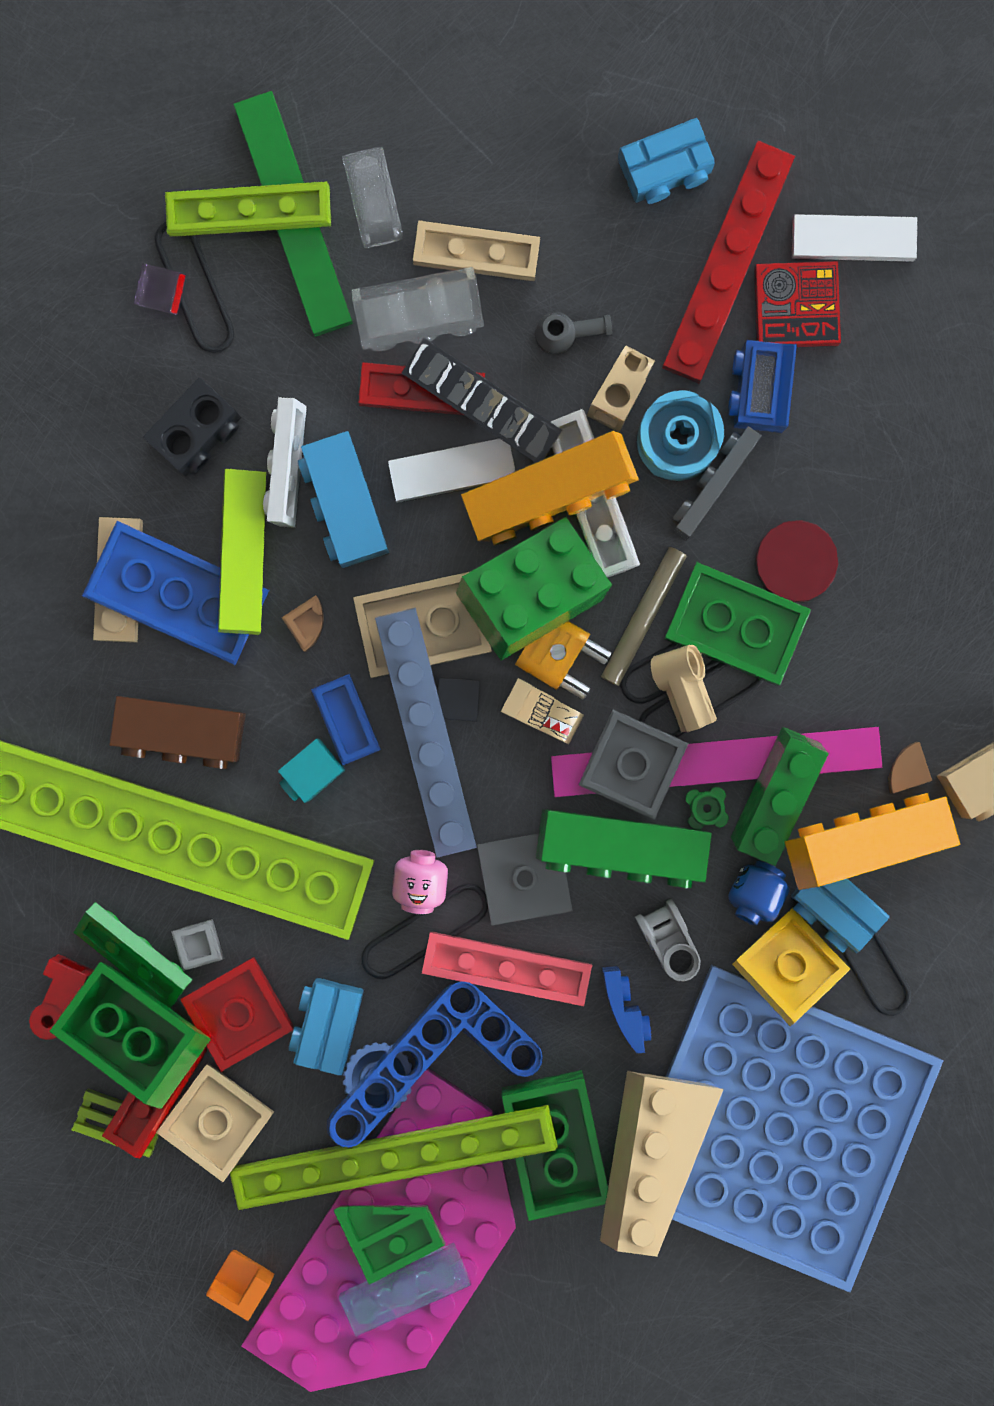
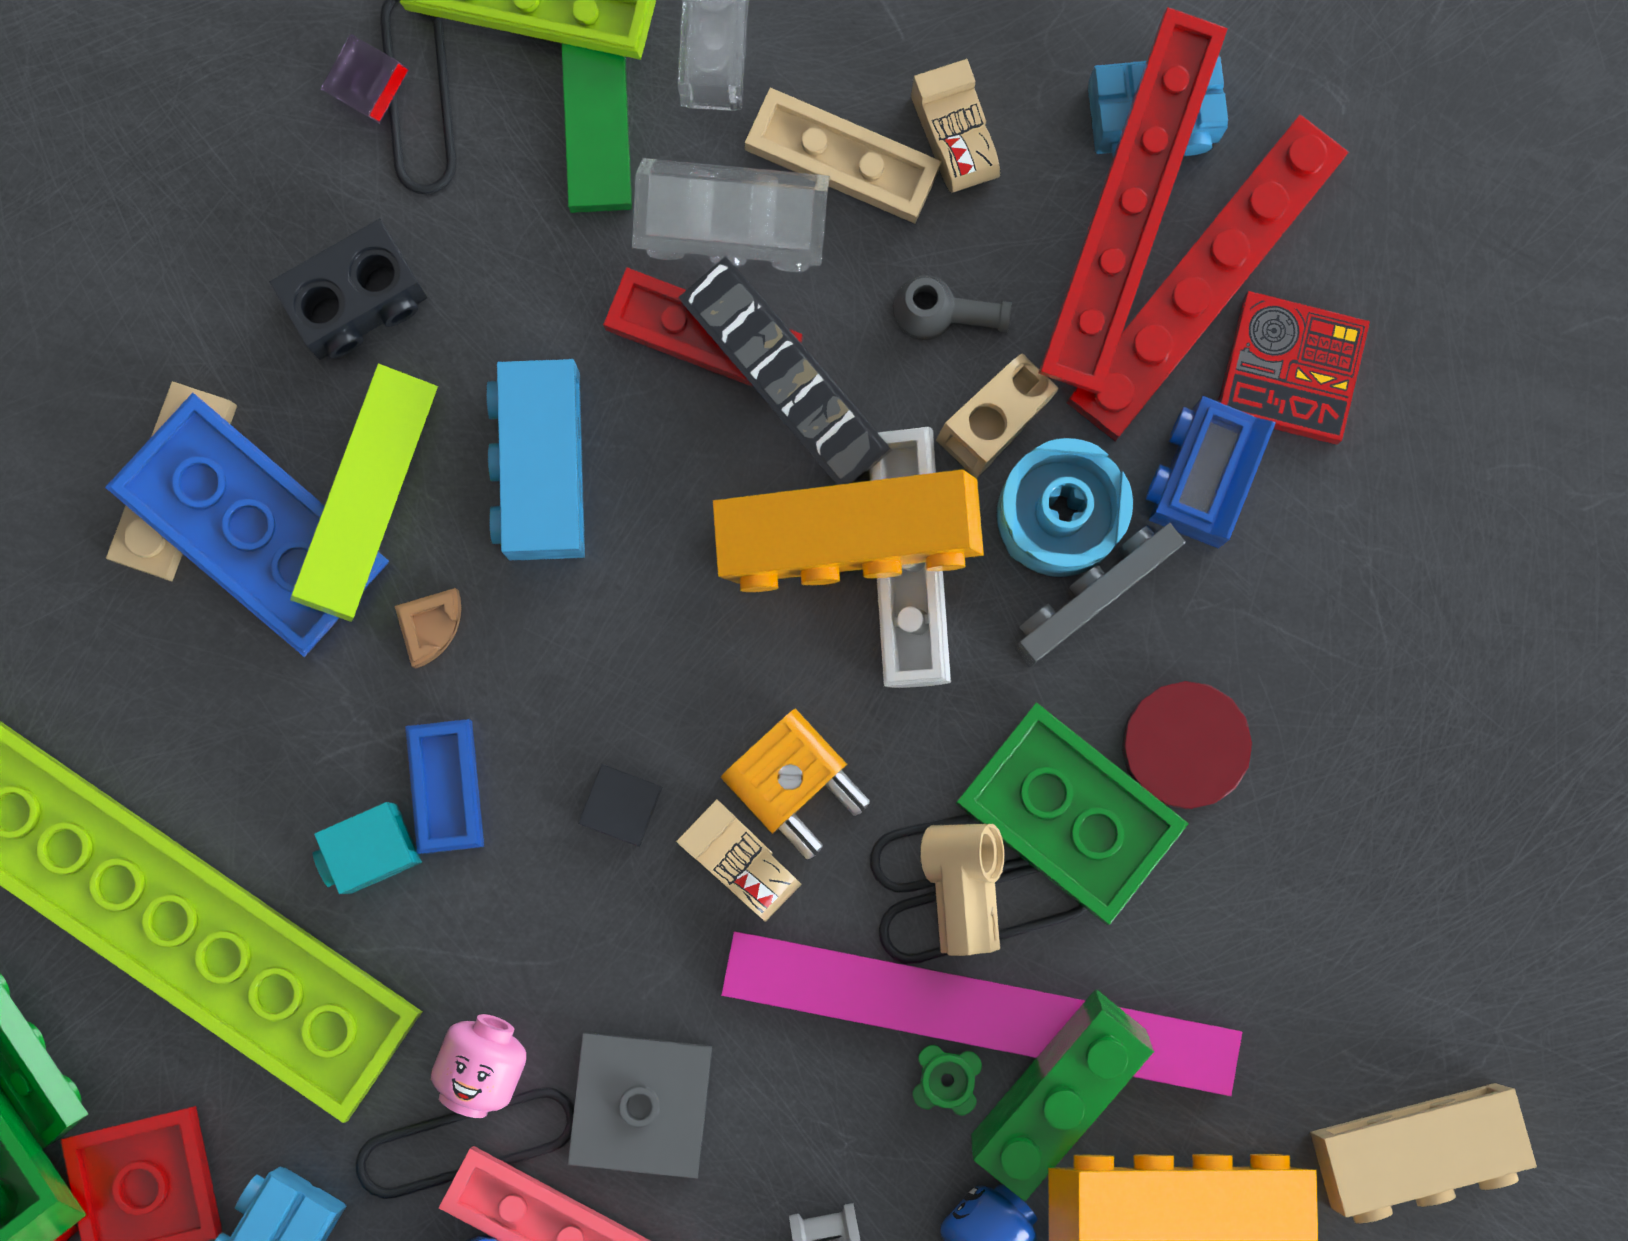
camera: 15 degrees right, 5 degrees down
reddish brown brick [110,696,246,769] -> none
light grey tile [171,919,224,971] -> none
white plate [263,397,307,527] -> none
tan plate [353,572,492,678] -> none
sand blue plate [375,607,477,858] -> none
white tile [388,439,515,503] -> none
green brick [456,517,612,661] -> none
green brick [536,809,712,888] -> none
dark grey plate [578,709,689,819] -> none
dark tan piece [601,547,687,687] -> none
white tile [792,214,917,261] -> none
medium nougat tile [888,742,932,793] -> none
none -> tan leg [911,59,1000,193]
none -> red plate [1038,7,1228,394]

